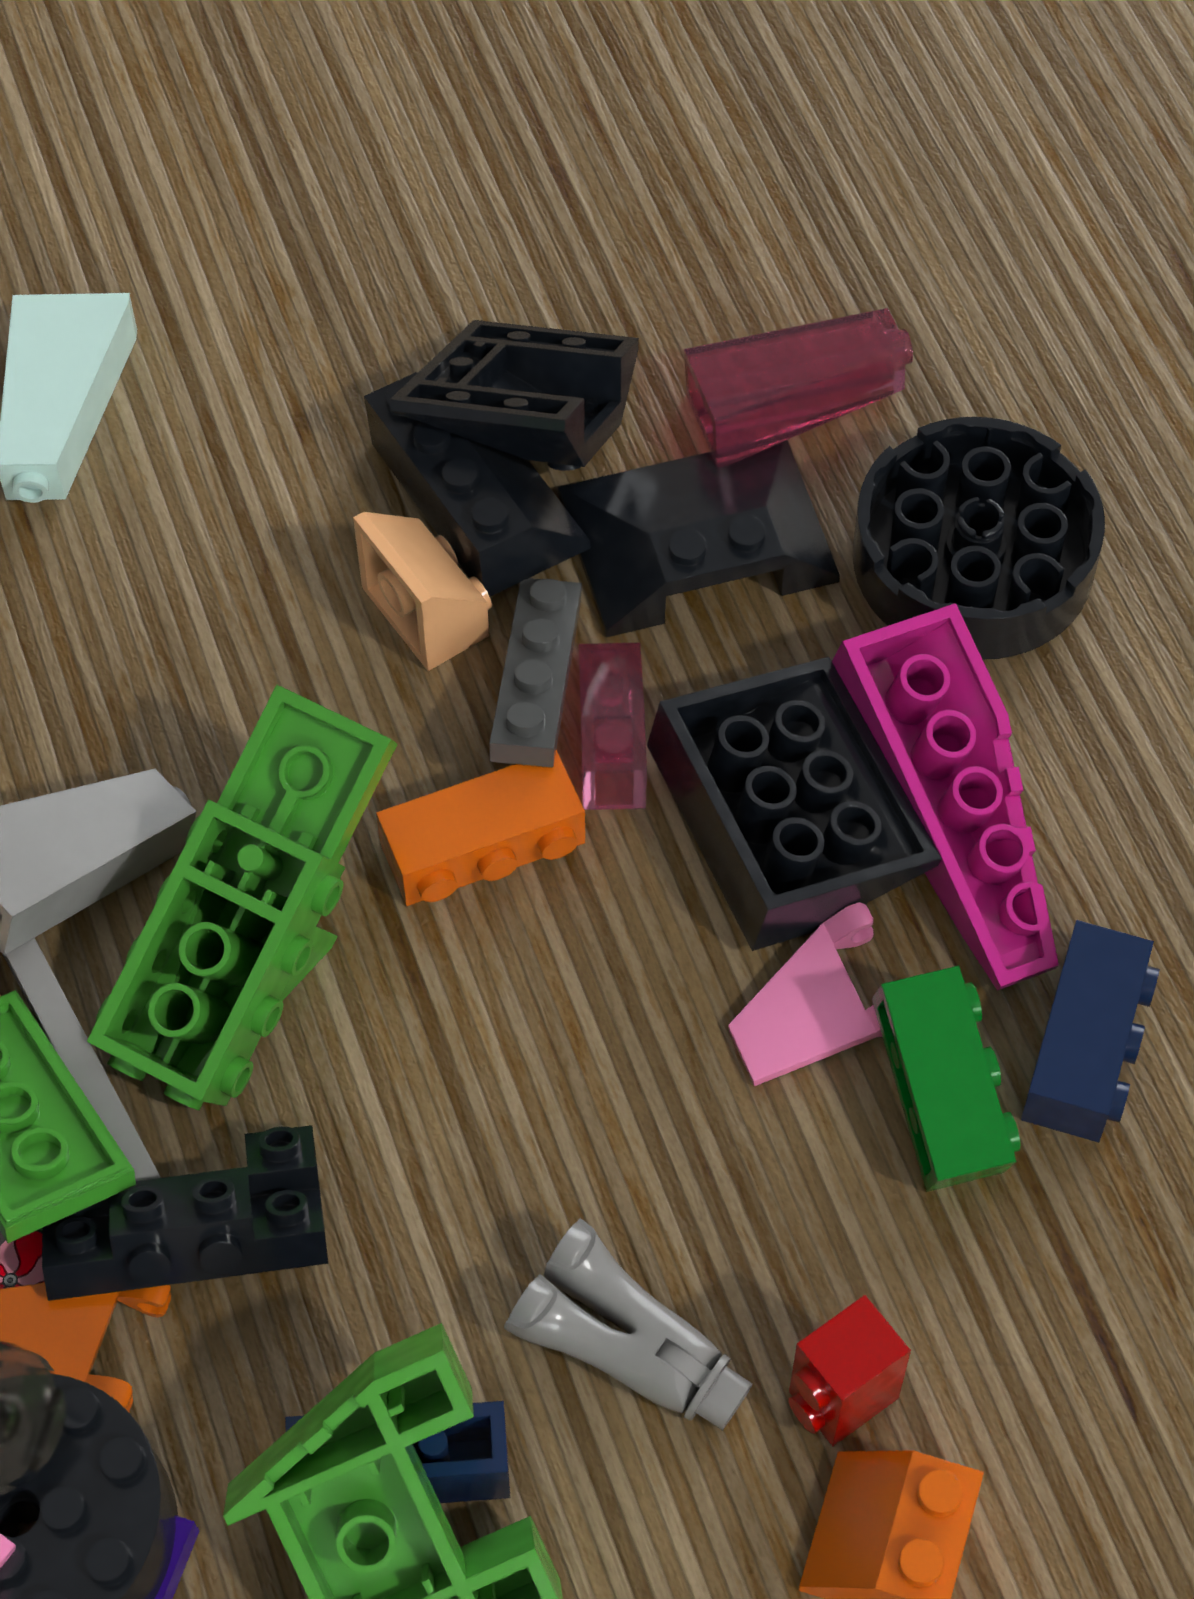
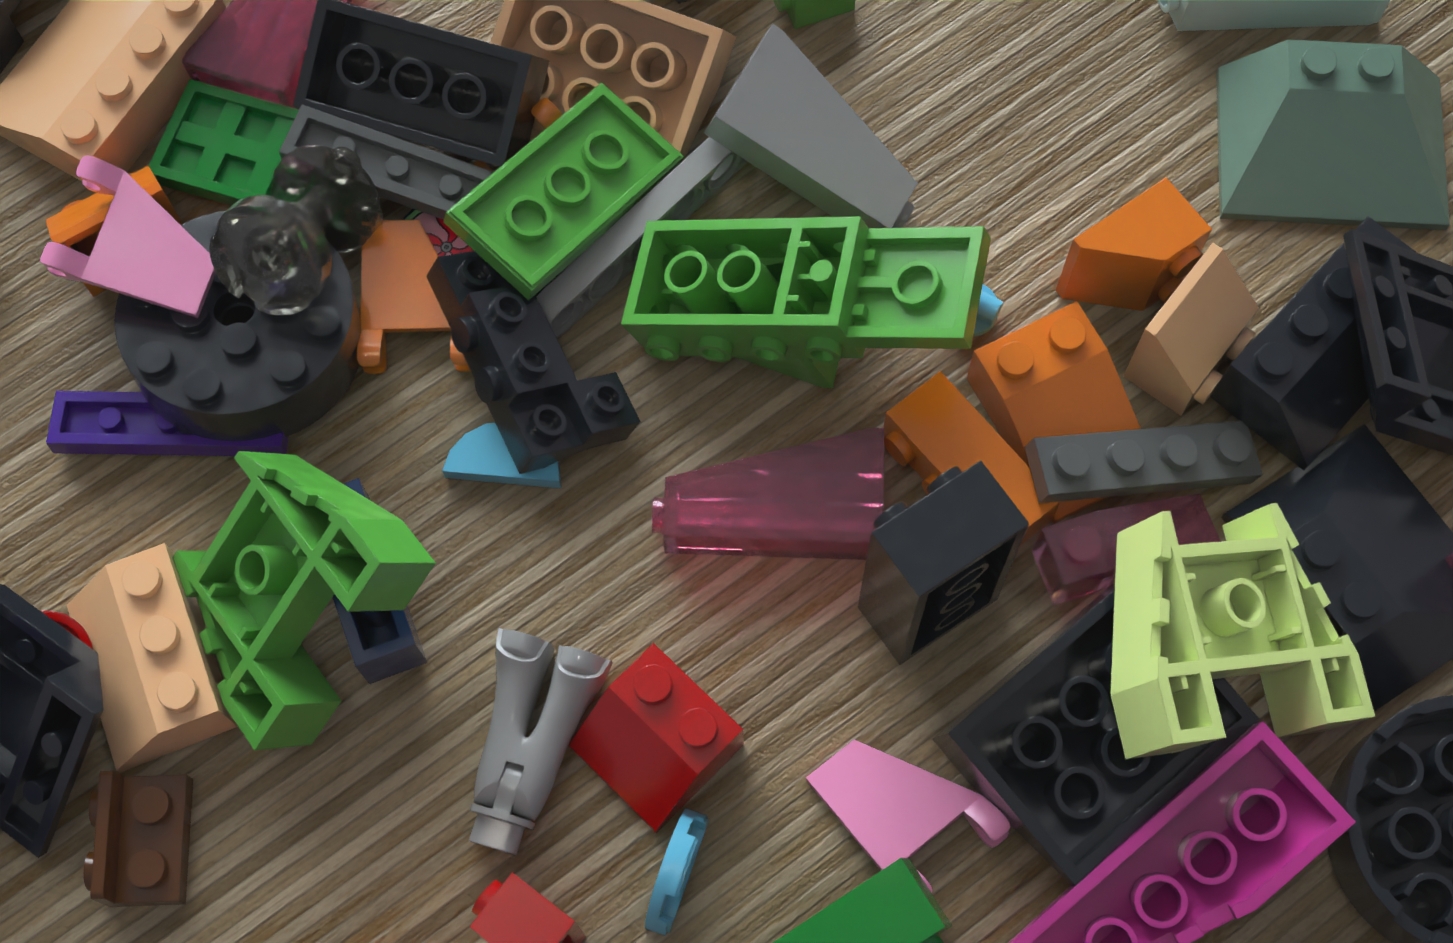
camera: 75 degrees right, 10 degrees up
none -> medium azure tile [442,423,561,488]
none -> red slope [569,643,744,833]
none -> medium azure tile [645,808,709,936]
none -> clear pink slope [652,427,884,560]
none -> black brick [858,460,1029,665]
none -> orange slope [967,301,1141,524]
none -> orange slope [1056,177,1212,311]
none -> yellowish green wedge [1111,503,1375,759]
none -> sand green slope [1216,40,1450,230]

